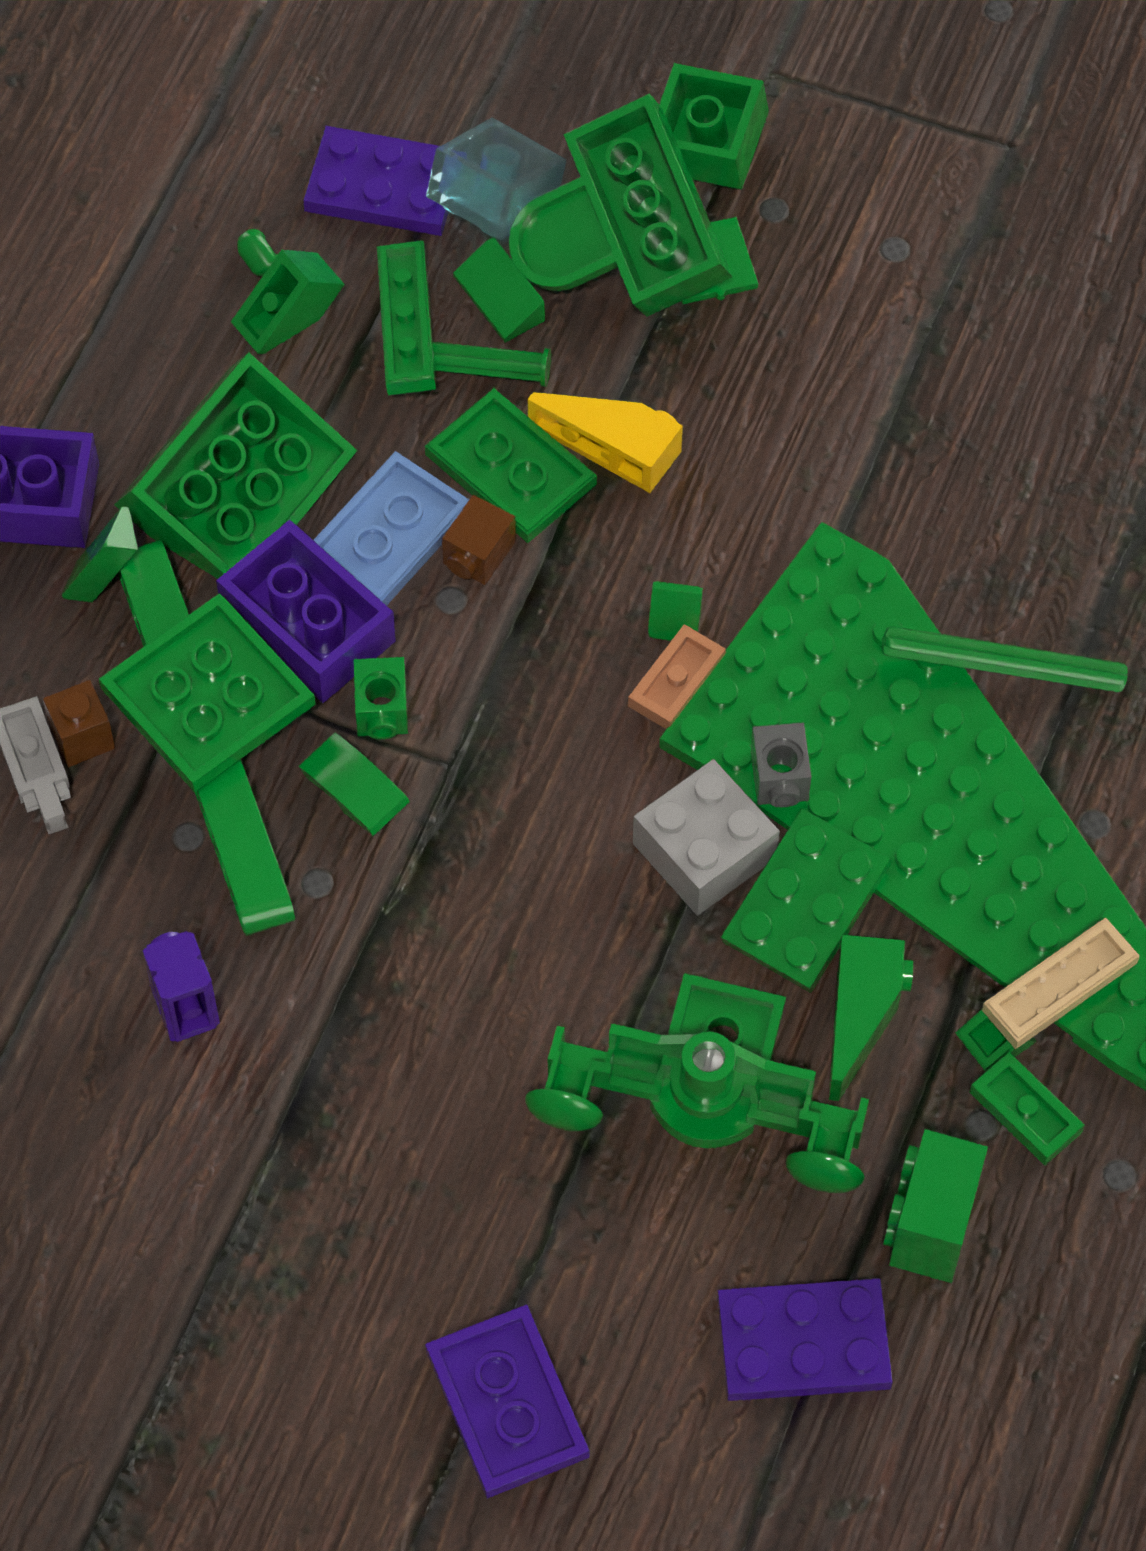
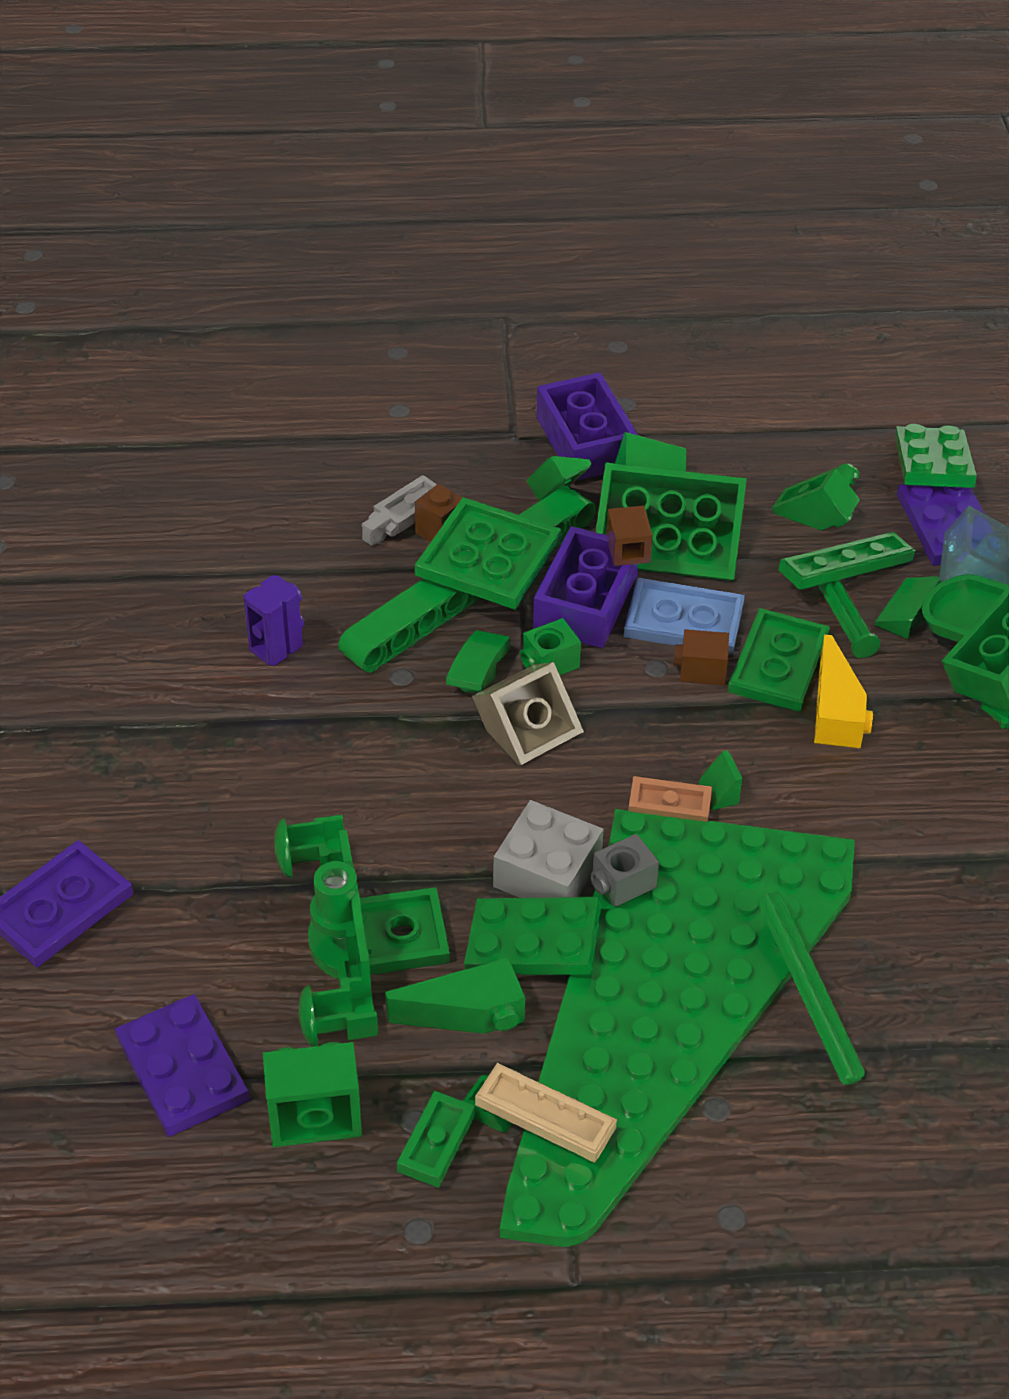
camera: 65 degrees right, 15 degrees down
none -> dark tan slope [472,662,584,765]
none -> reddish brown brick [606,506,652,566]
none -> green slope [615,432,686,471]
none -> green plate [895,424,977,488]

